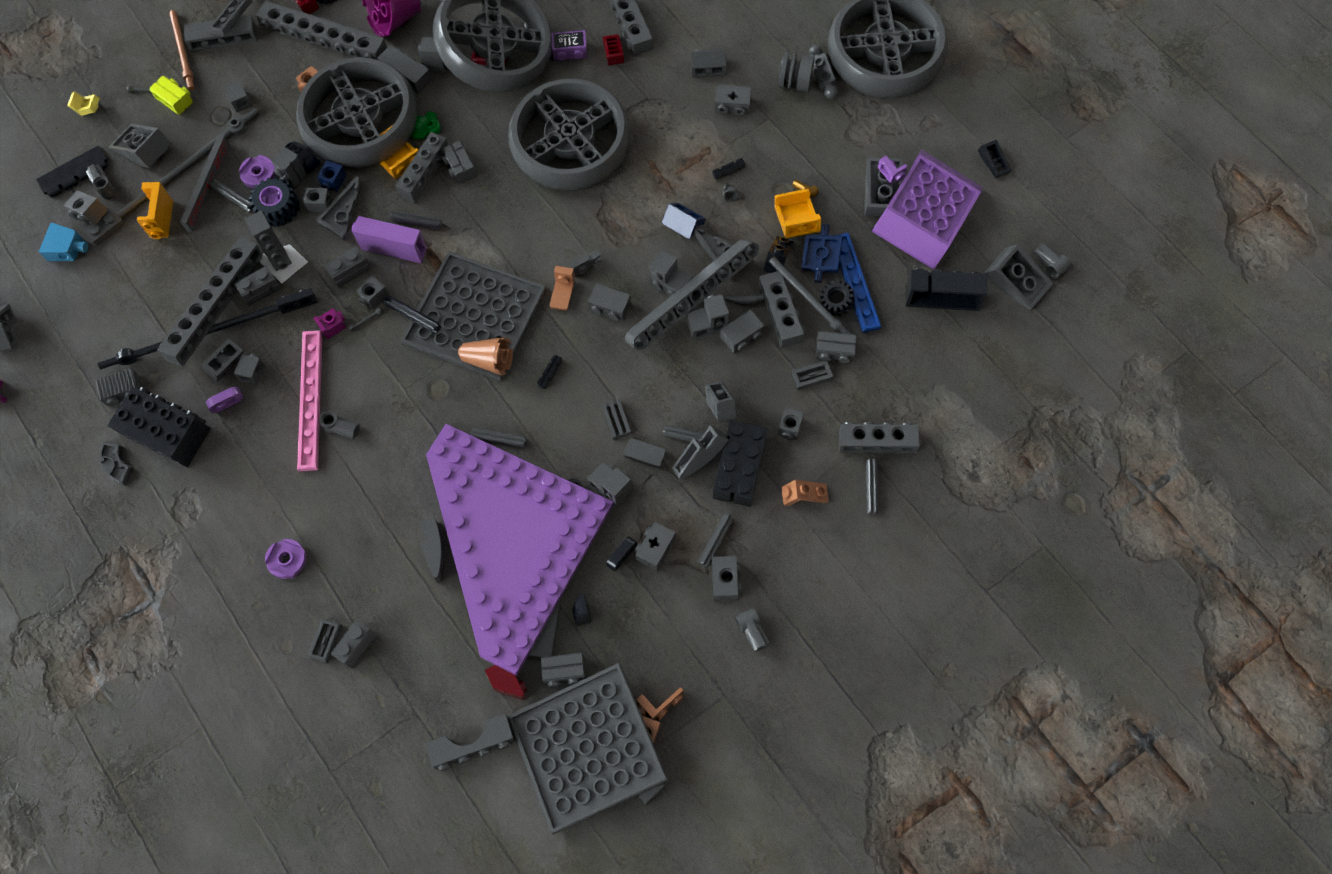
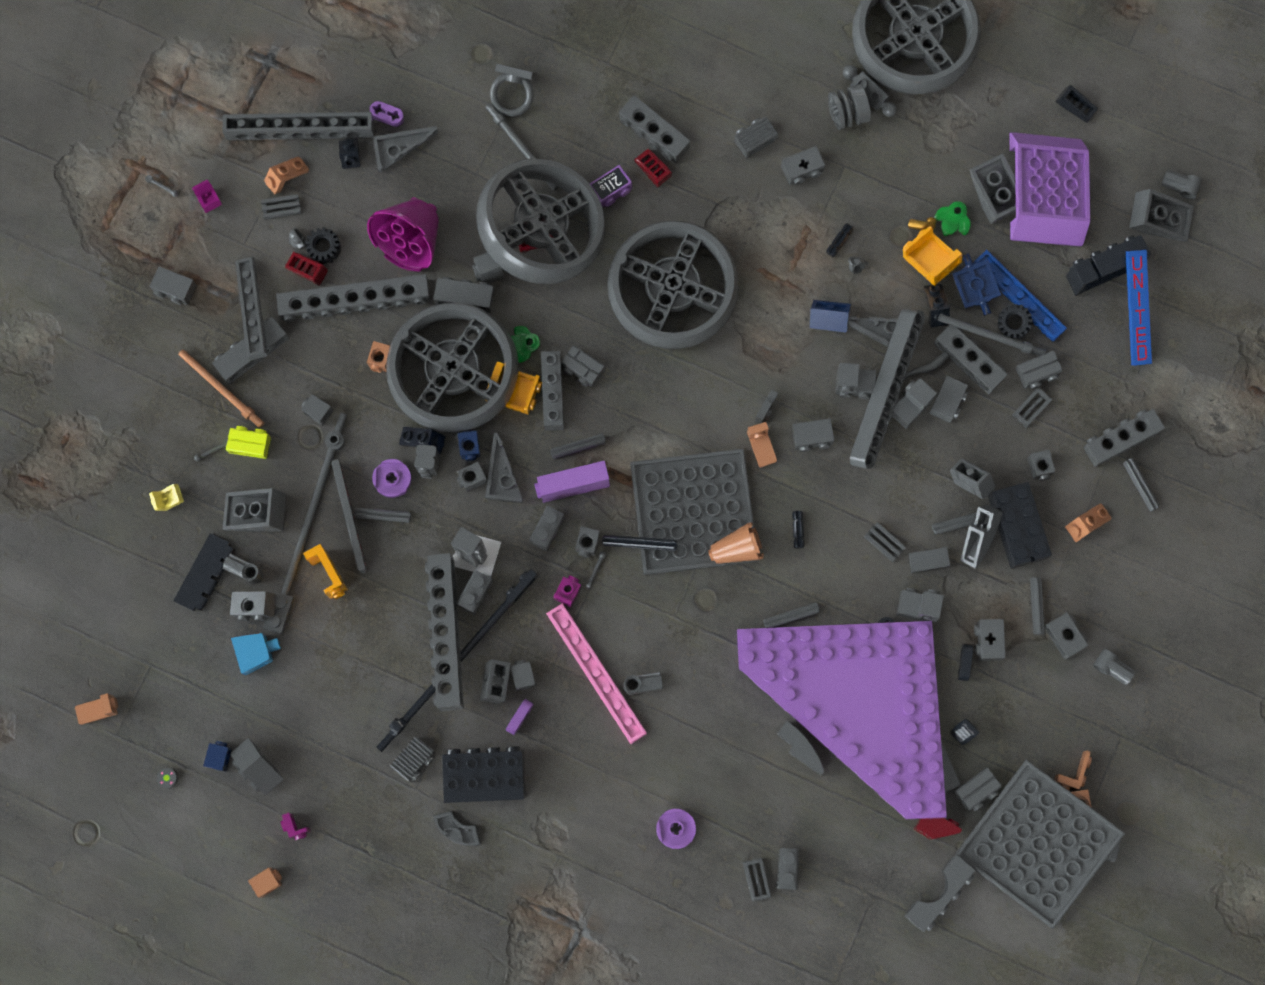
camera: 30 degrees left, 10 degrees up
black wheel [249,177,300,227] -> none
medium lavender bracket [878,156,908,184] -> none
none -> green plate [934,201,970,236]
none -> blue tile [1126,250,1152,366]

